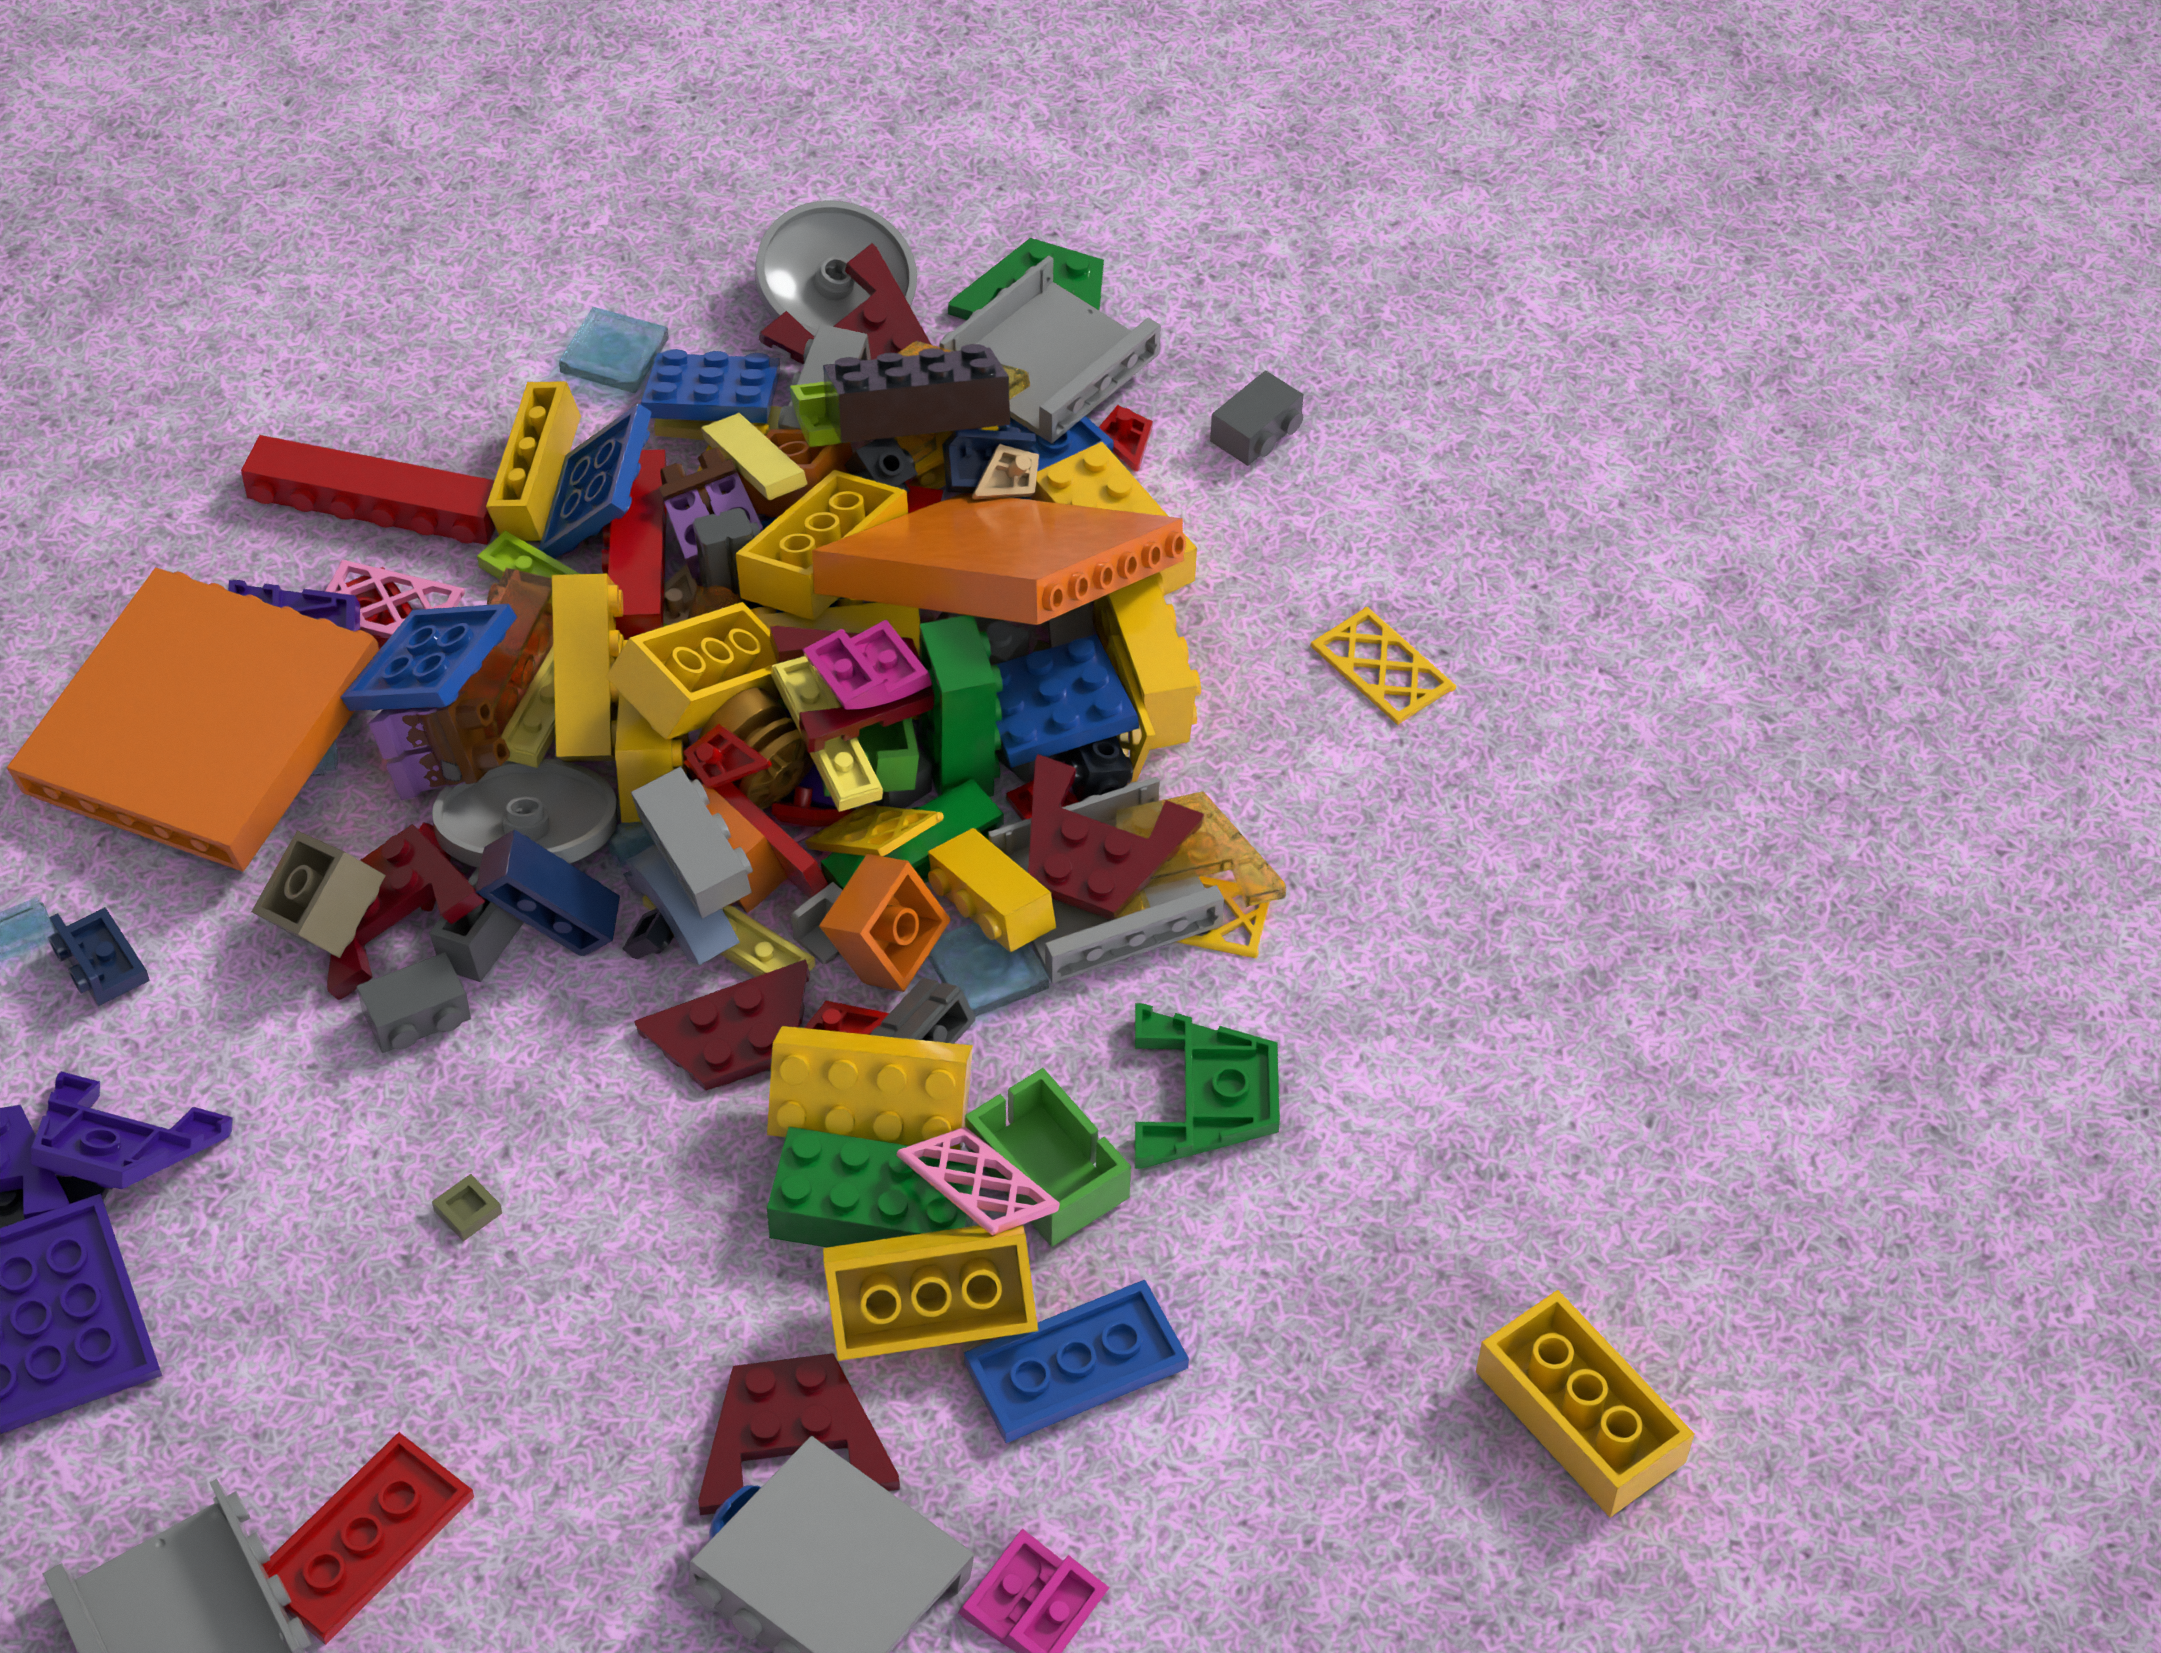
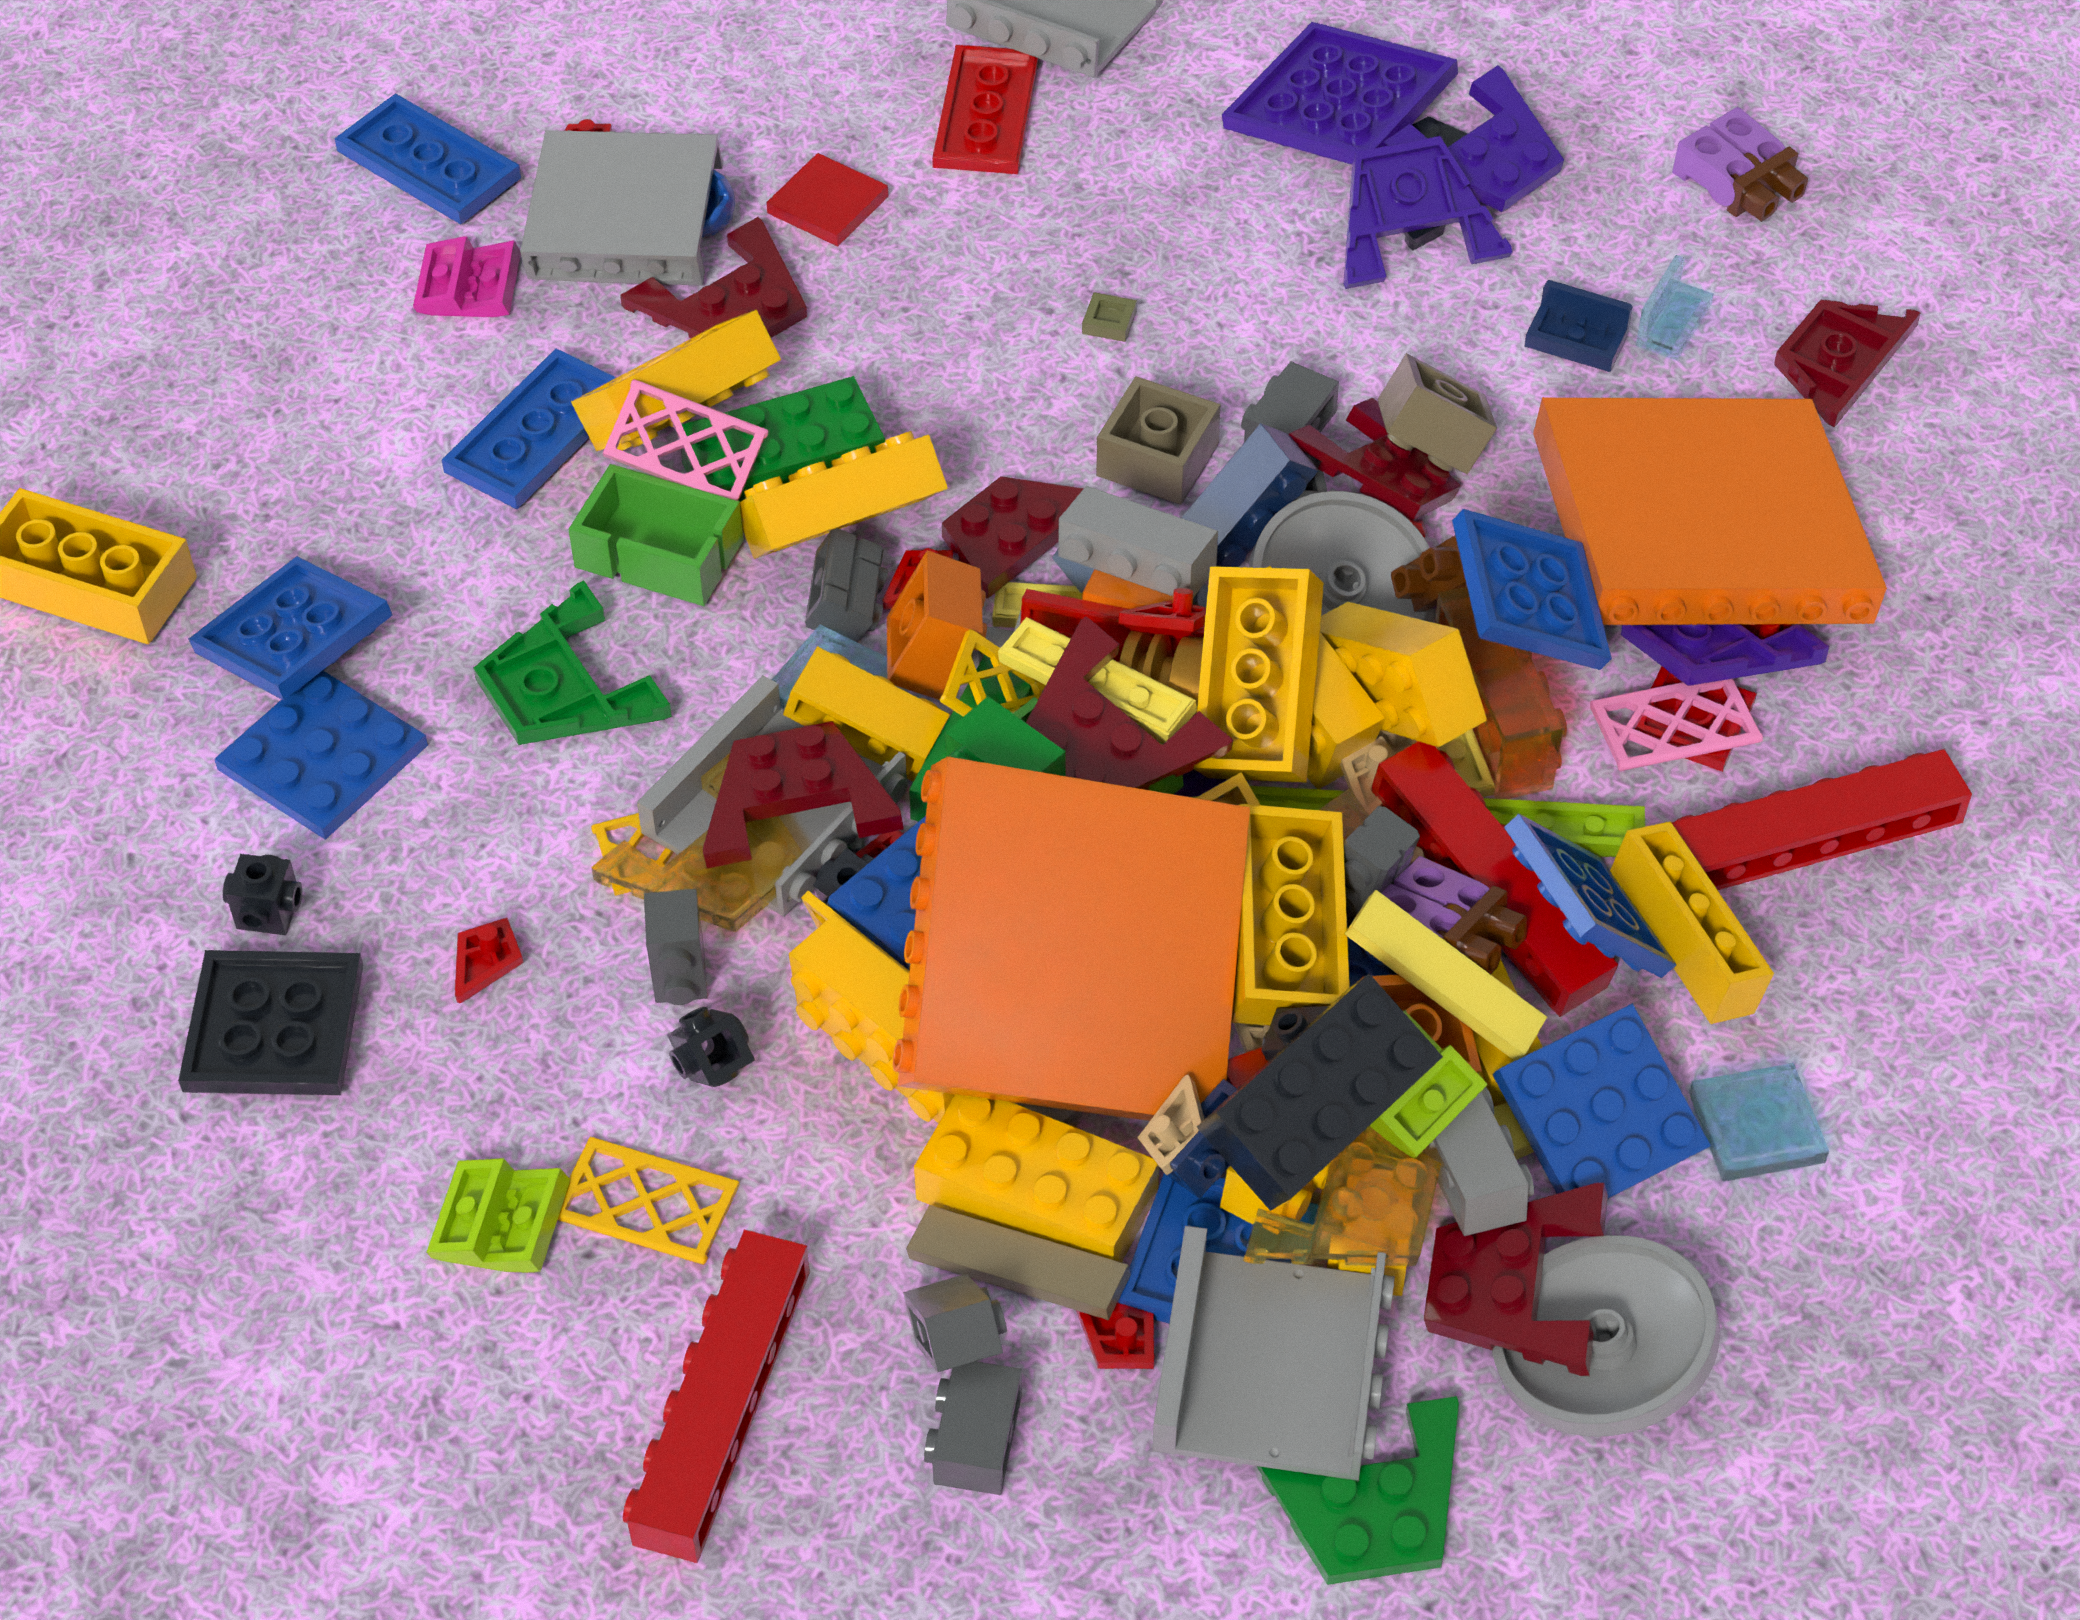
camera: 150 degrees right, 0 degrees up
dark pink slope [802,620,932,710] -> none
none -> black plate [178,950,363,1095]
none -> blue plate [188,556,393,701]
none -> blue plate [214,670,428,840]
none -> black brick [223,854,302,936]
none -> lime slope [426,1158,570,1273]
none -> red piece [455,917,523,1003]
none -> red brick [623,1229,810,1563]
none -> dark grey brick [644,889,708,1005]
none -> black brick [667,1007,755,1087]
none -> red tile [766,153,889,247]
none -> dark grey brick [903,1274,1007,1372]
none -> dark tan tile [906,1205,1131,1320]
none -> dark tan brick [1096,376,1221,505]

